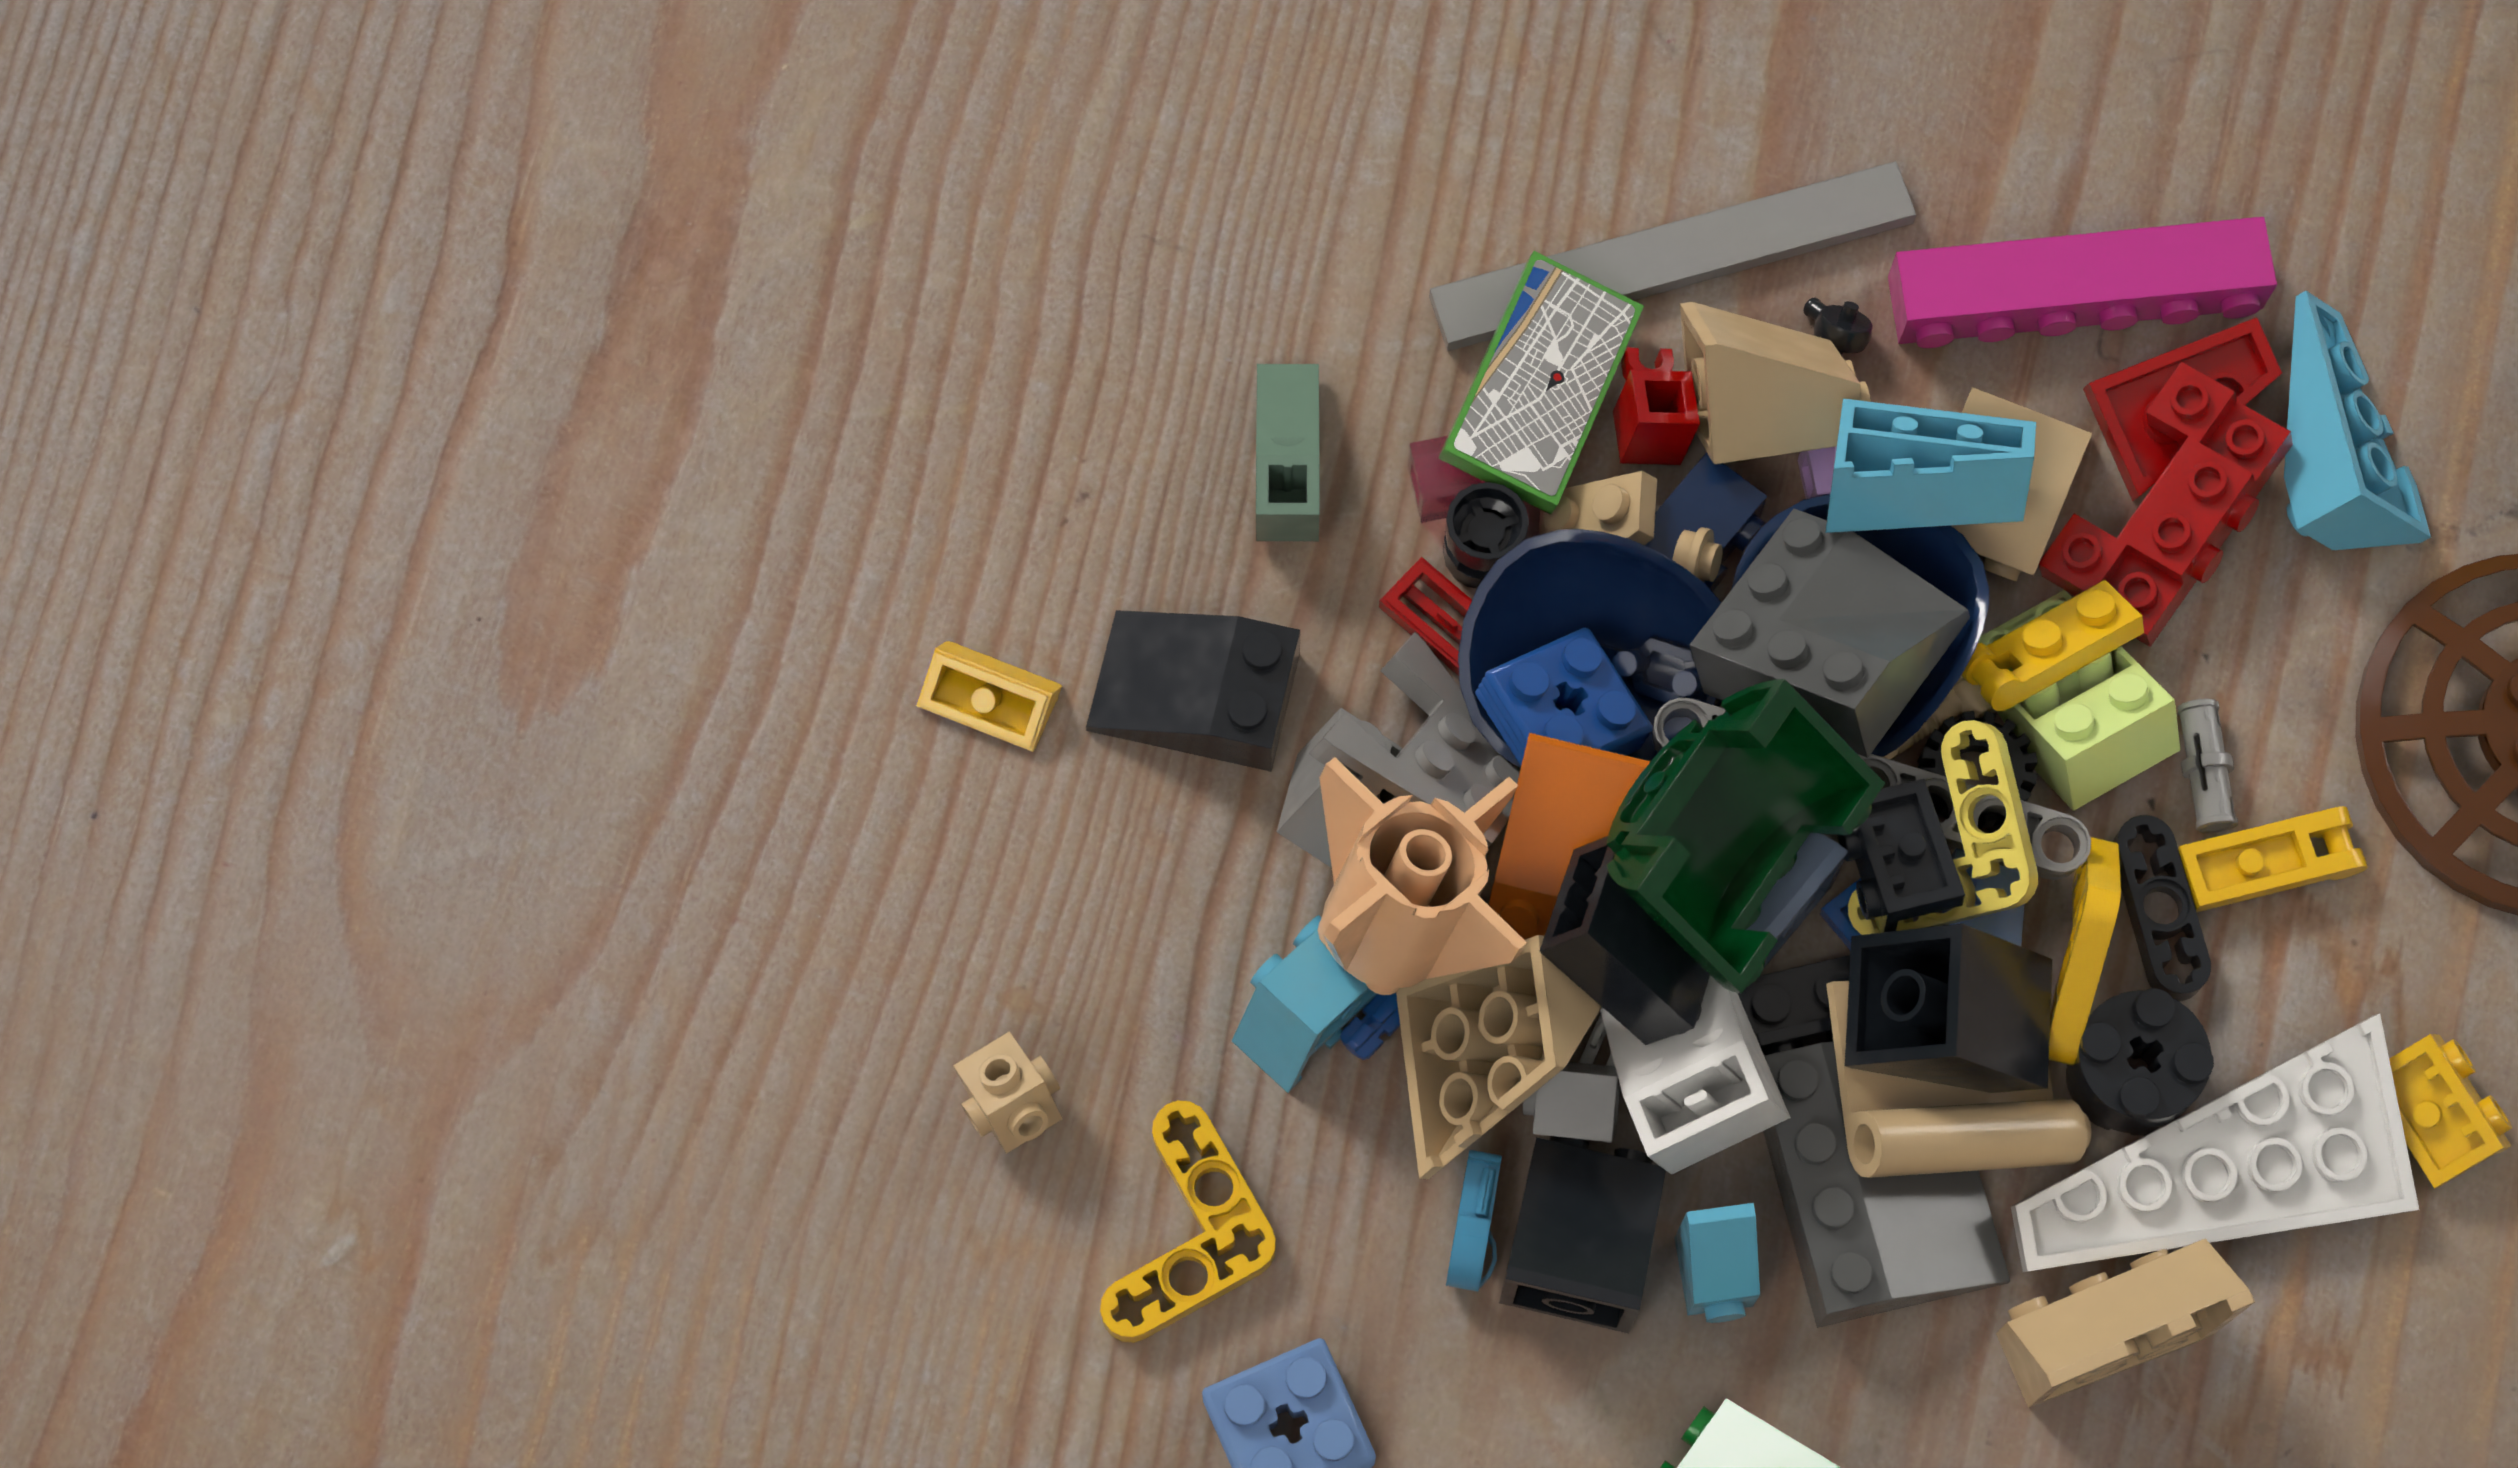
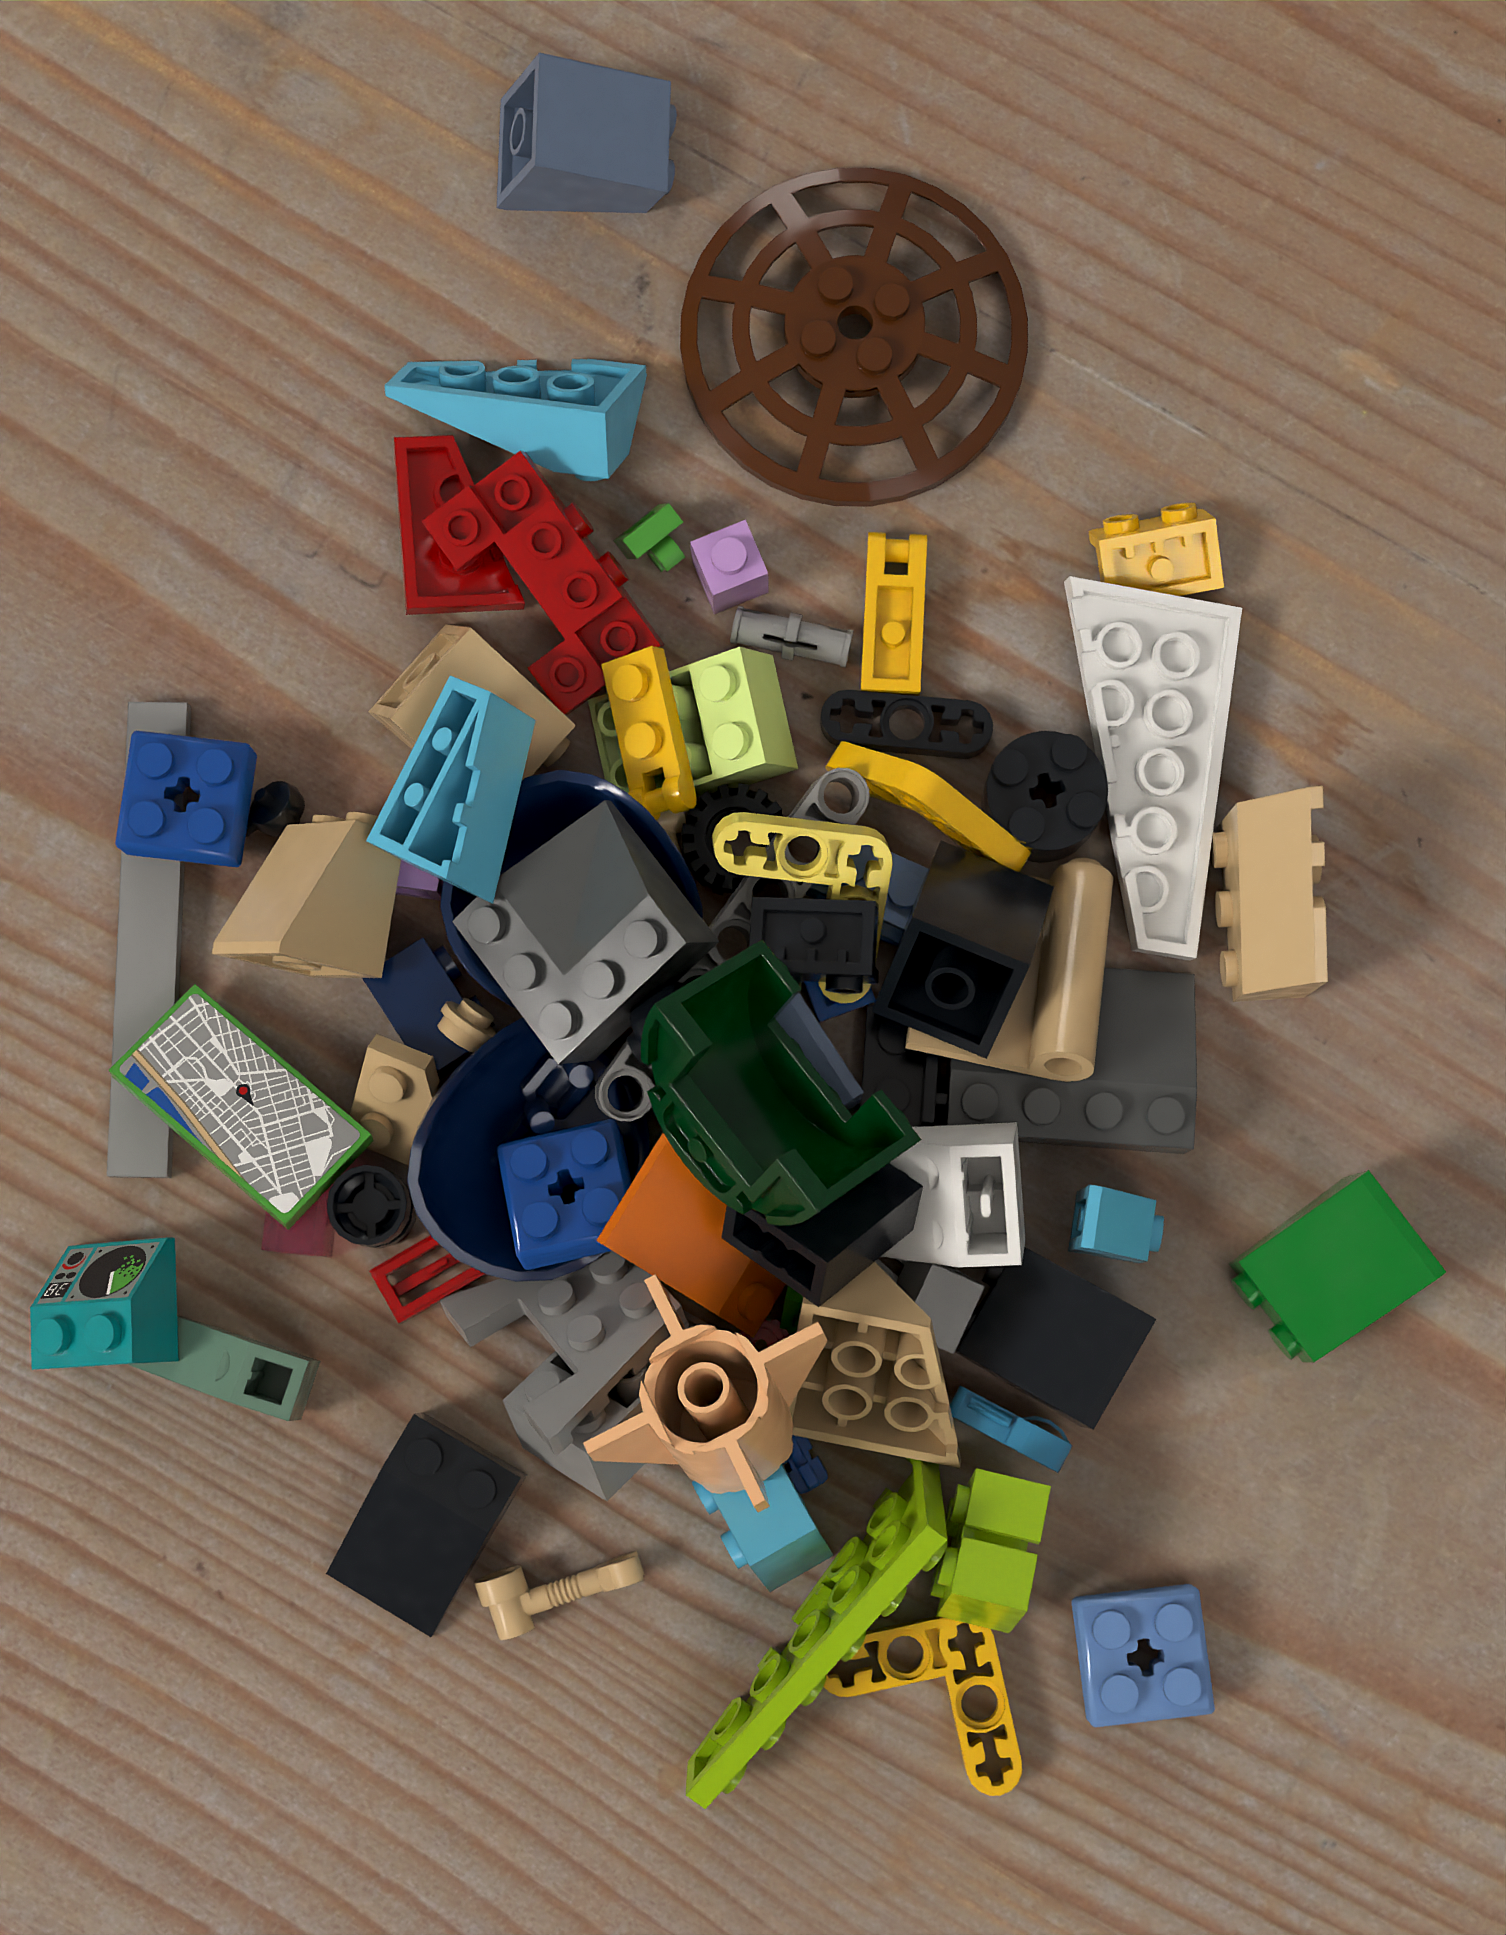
camera: 70 degrees left, 10 degrees up
yellow slope [916,641,1062,752] -> none
tan brick [953,1031,1062,1154] -> none
red brick [1613,347,1700,465] -> none
dark pink brick [1888,217,2277,348] -> none
none -> teal slope [30,1237,179,1370]
none -> blue brick [115,731,257,867]
none -> tan brick [474,1551,645,1640]
none -> bright green tile [613,503,685,572]
none -> lime wing [686,1458,948,1809]
none -> lavender brick [690,520,768,614]
none -> lime piece [930,1468,1051,1633]

